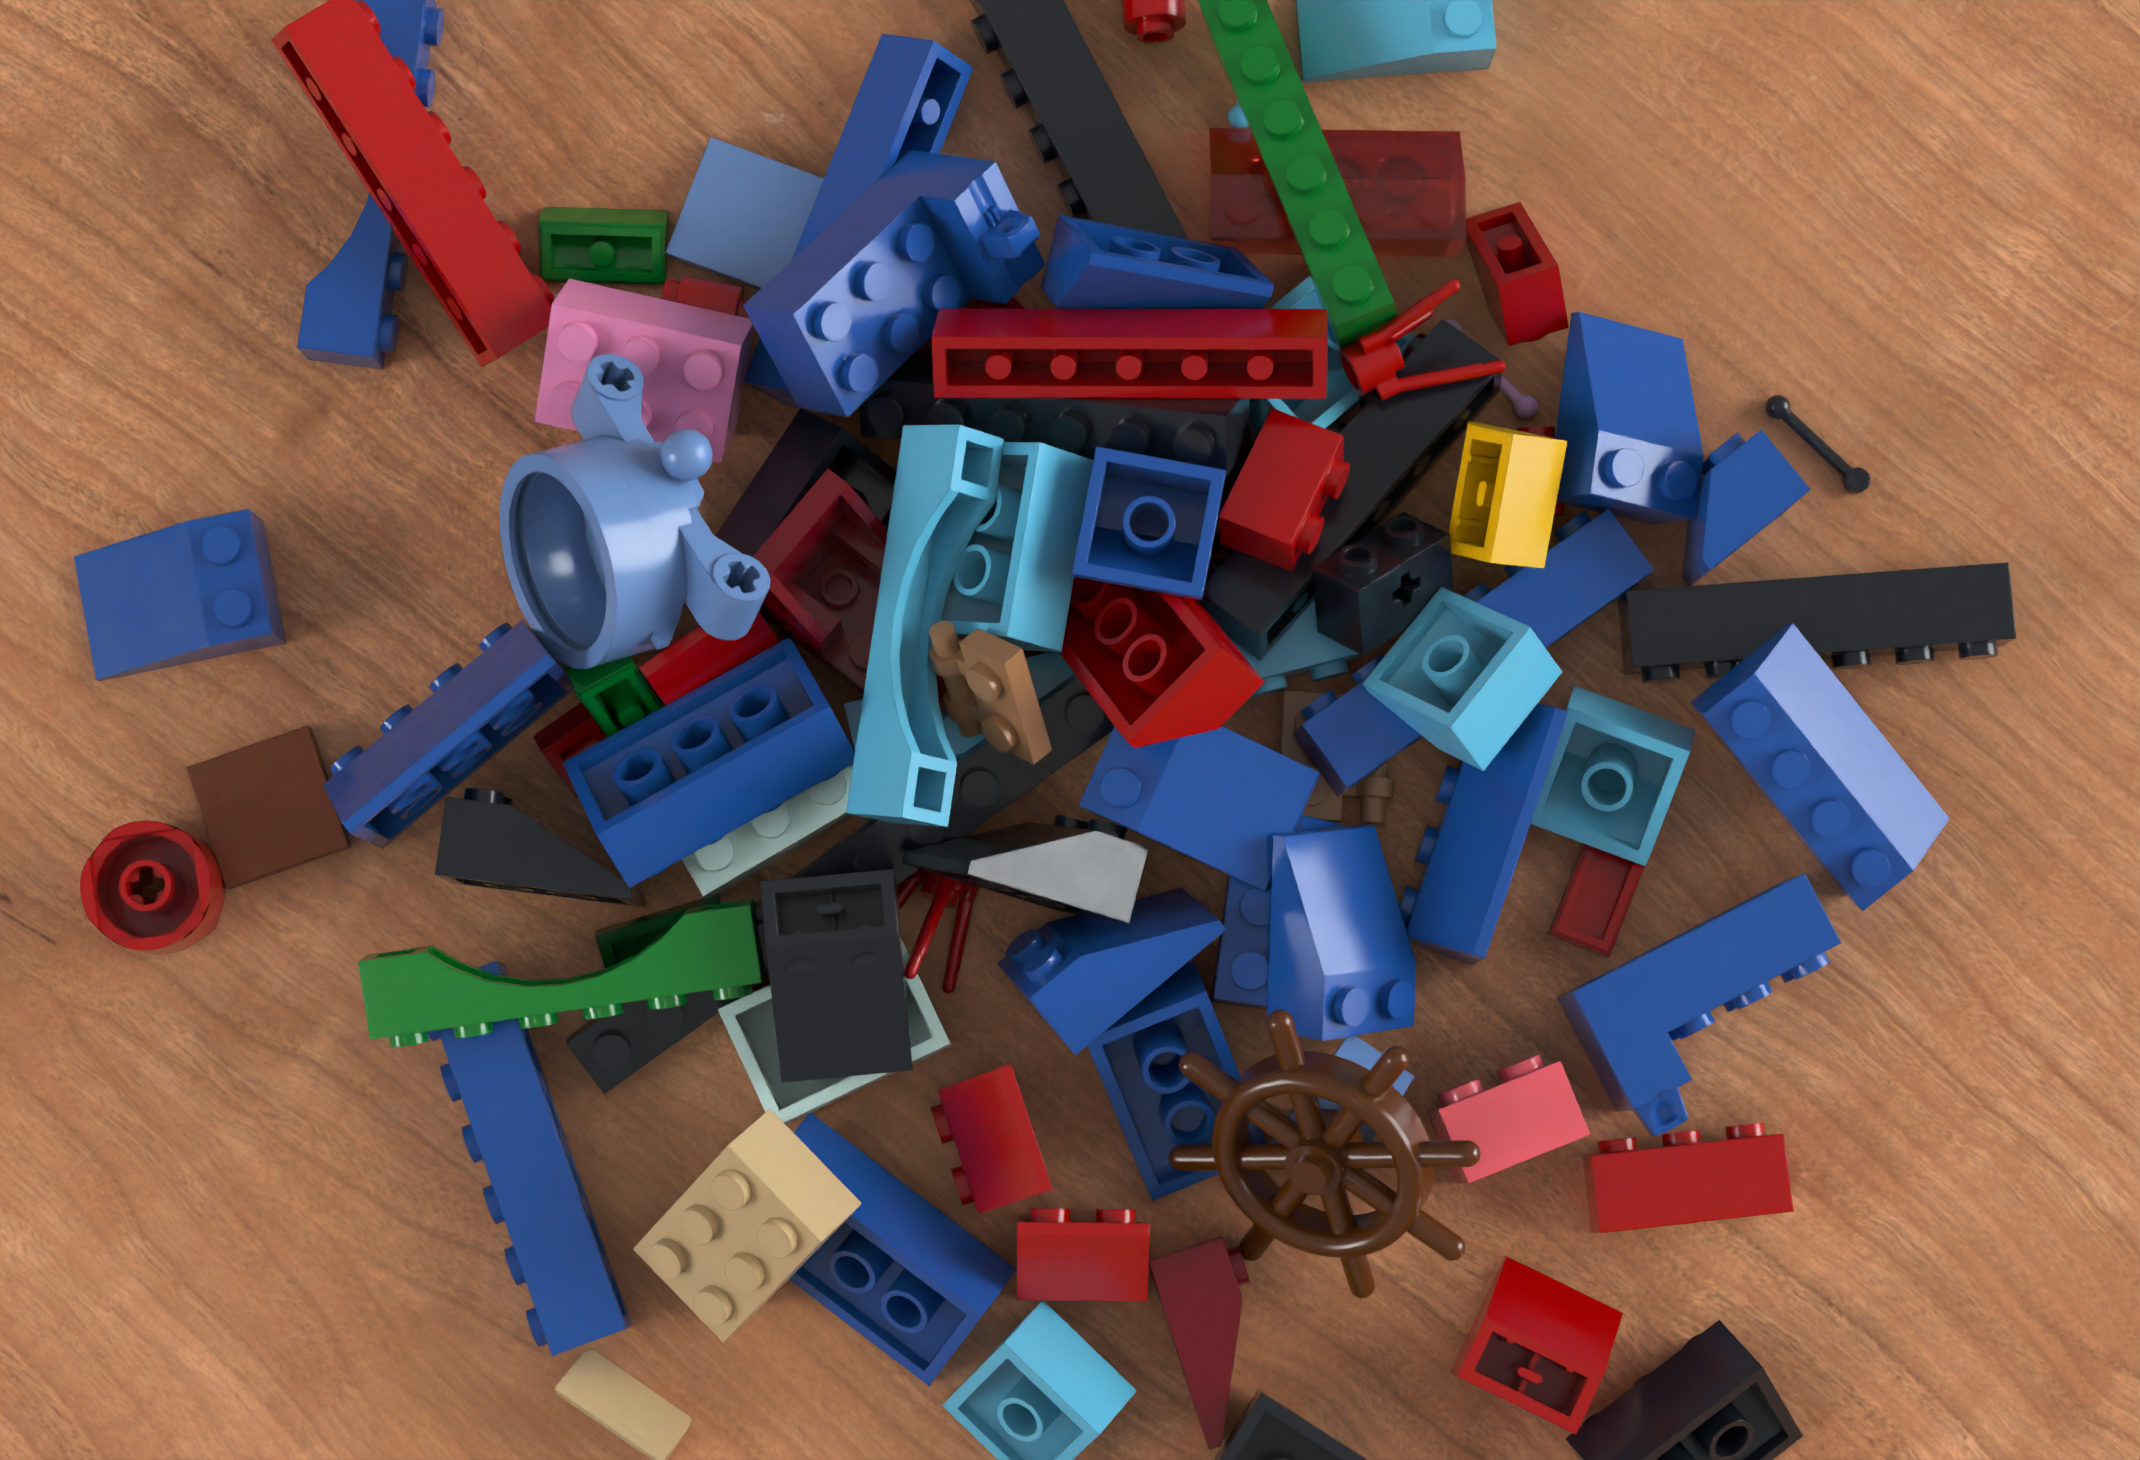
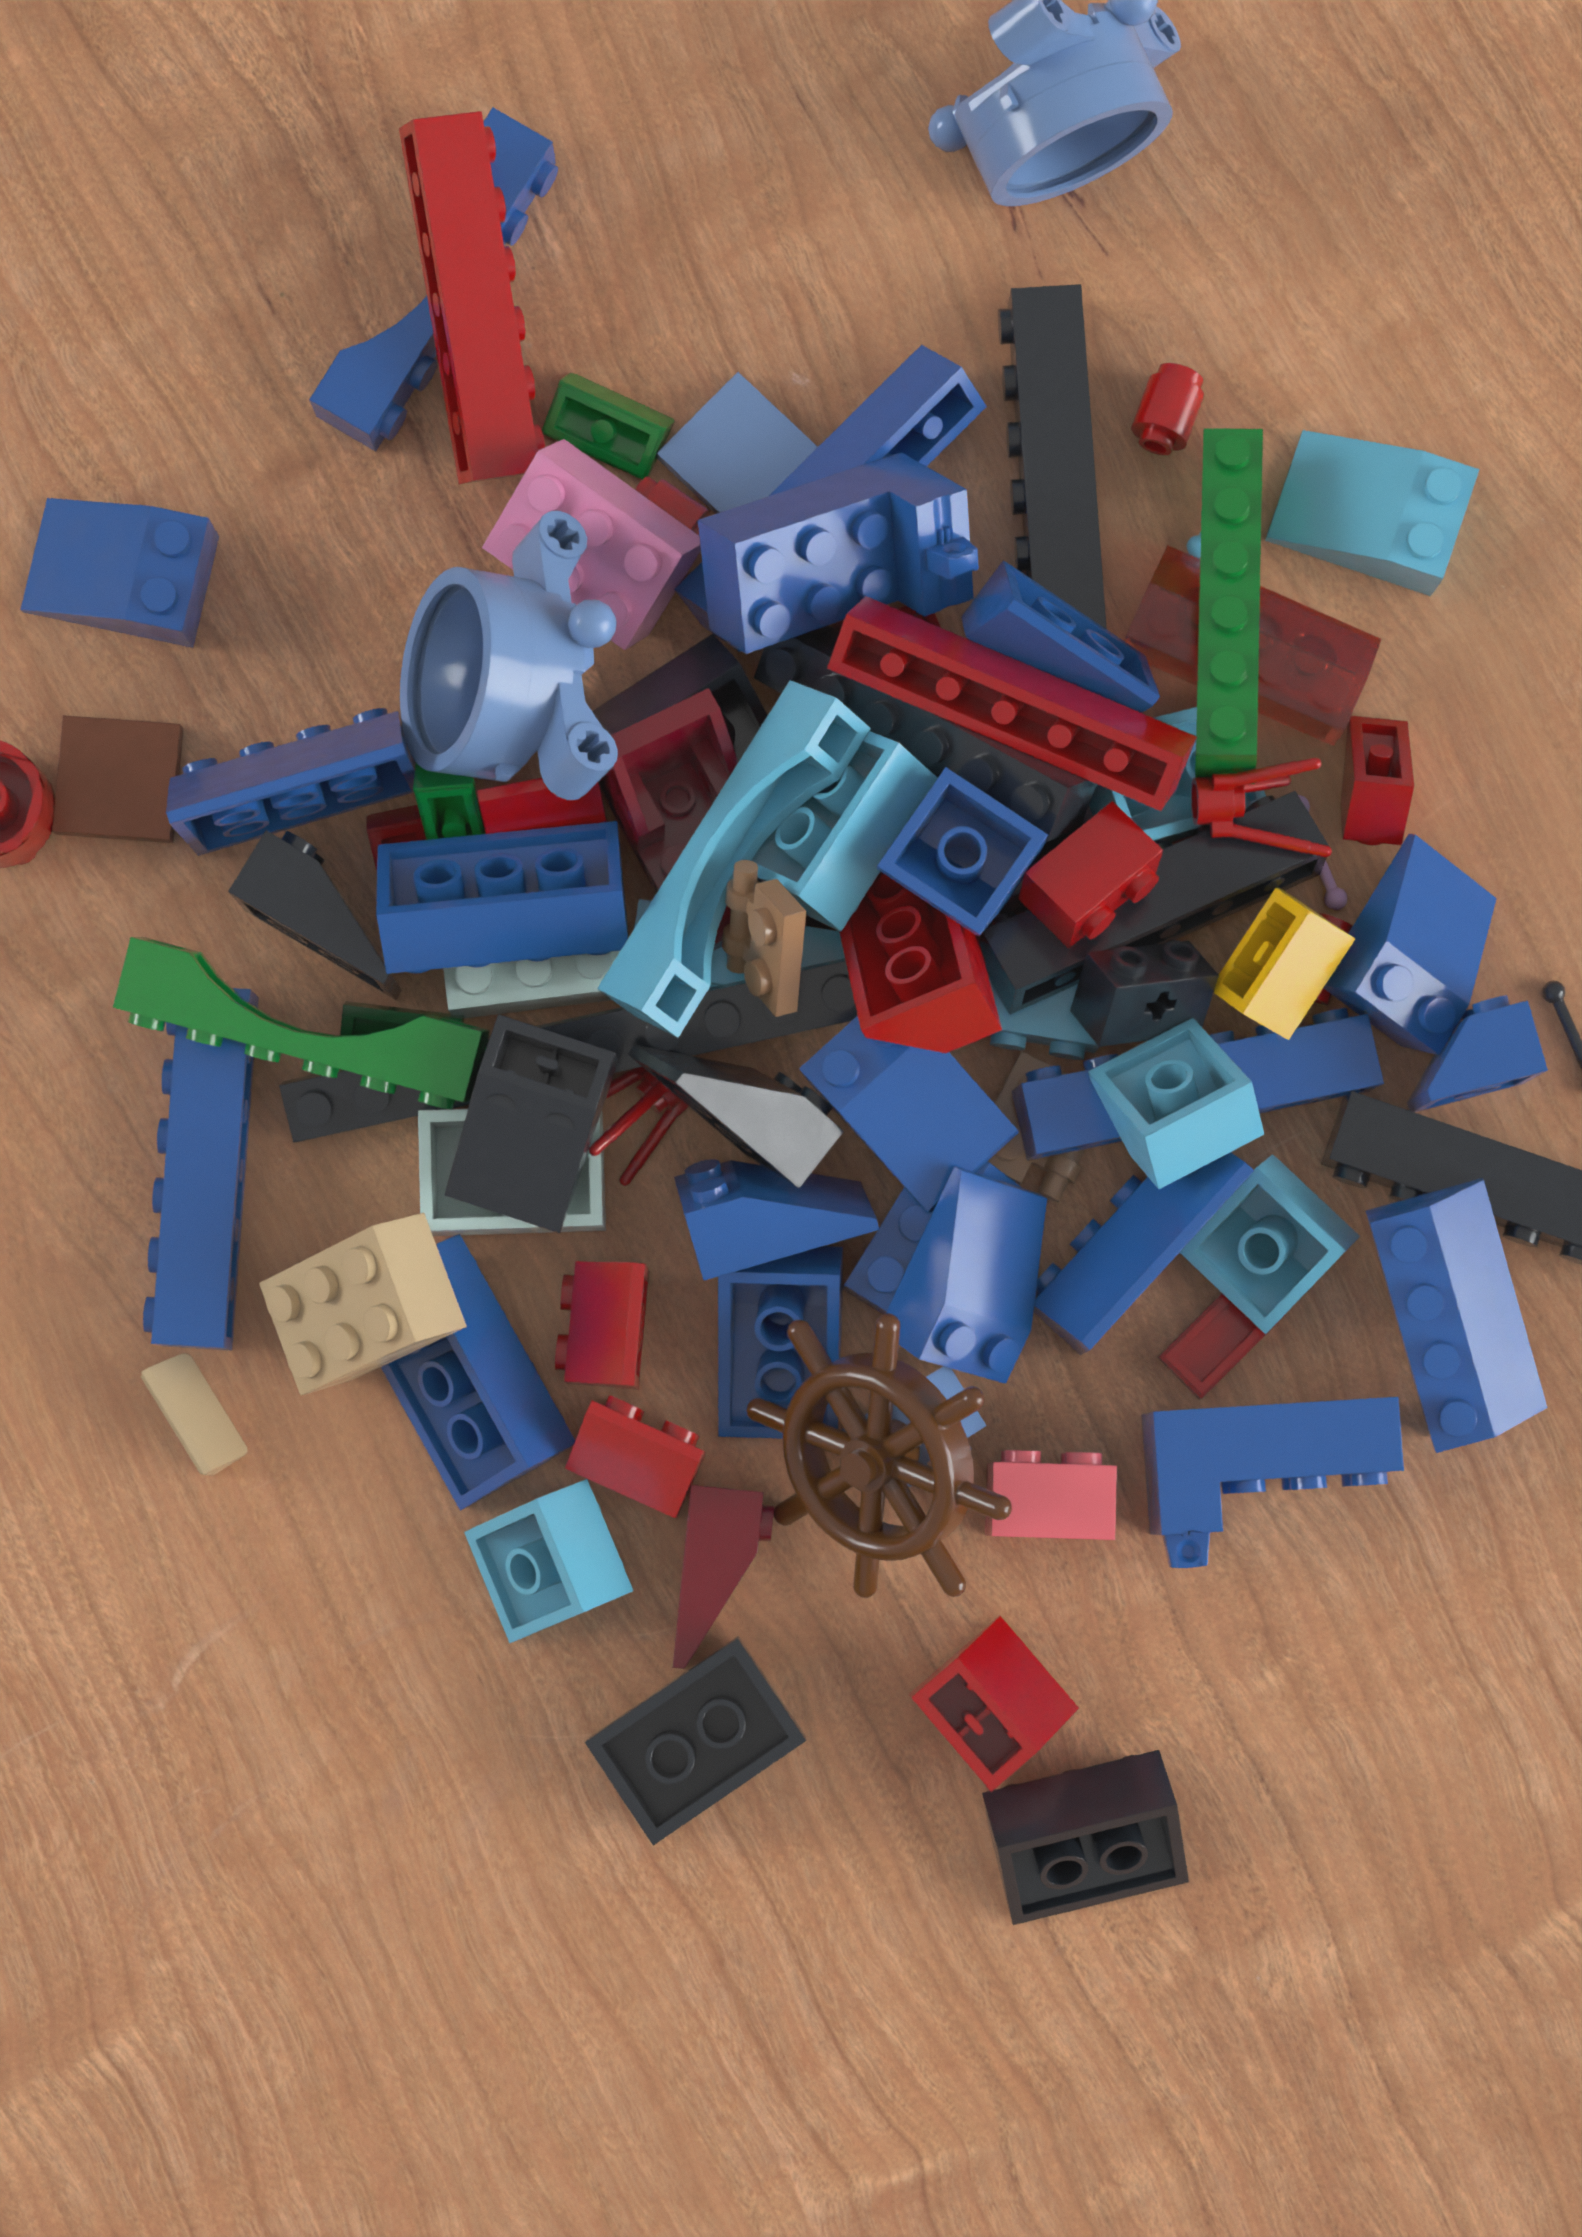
camera: 25 degrees right, 0 degrees up
red brick [1582,1122,1794,1234] -> none

